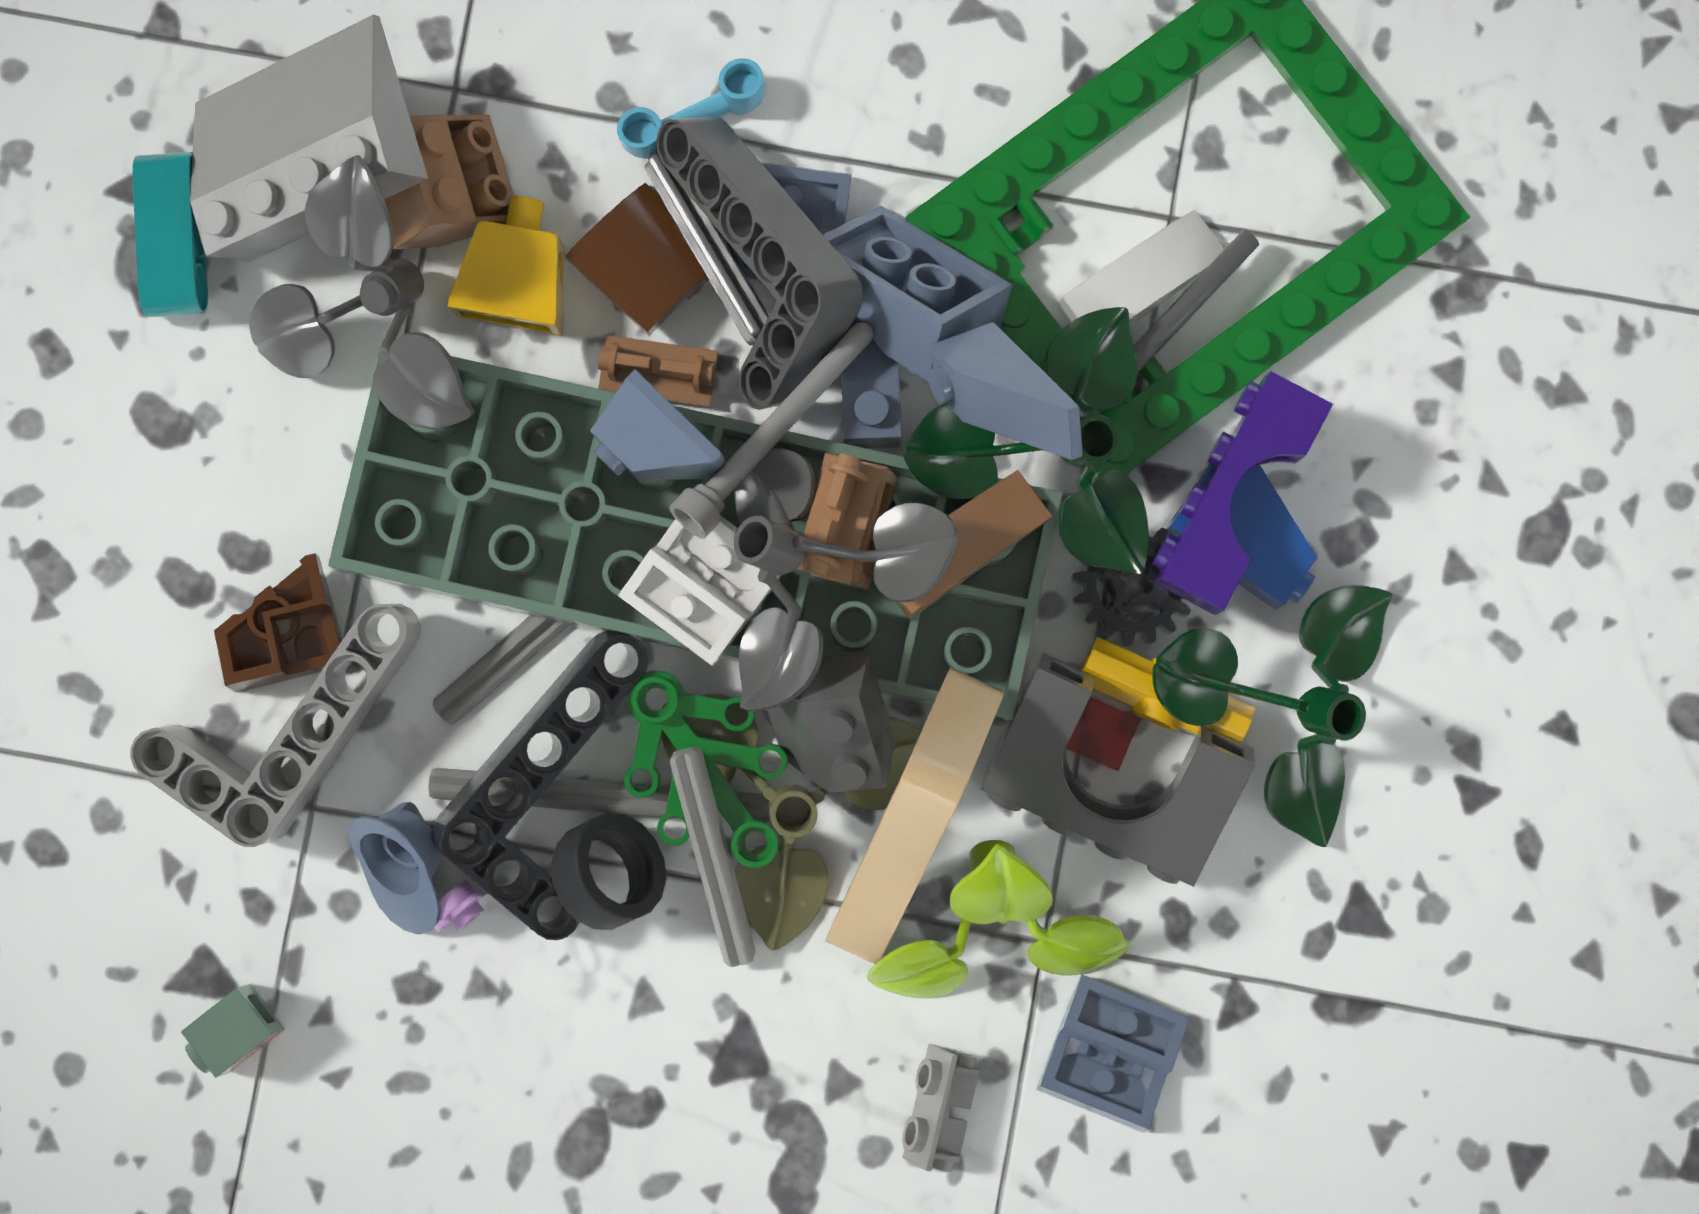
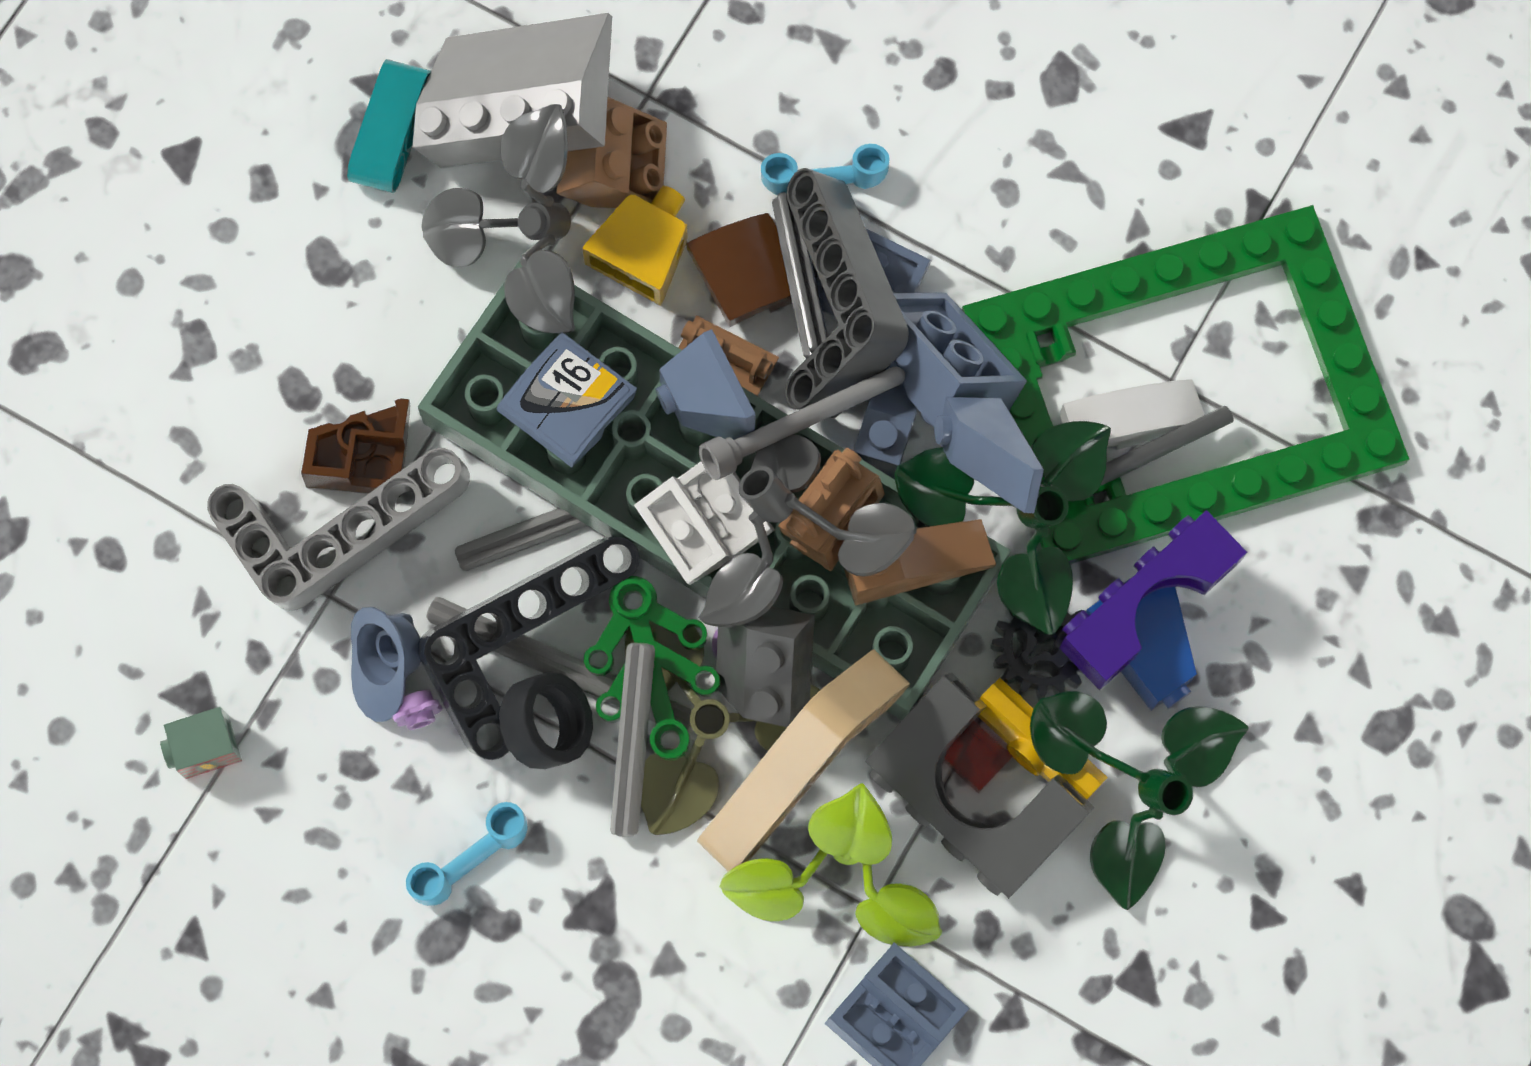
camera: 15 degrees right, 10 degrees down
light grey hinge [902,1044,980,1172] -> none
none -> medium azure bar [406,802,528,906]
none -> sand blue slope [497,332,637,467]

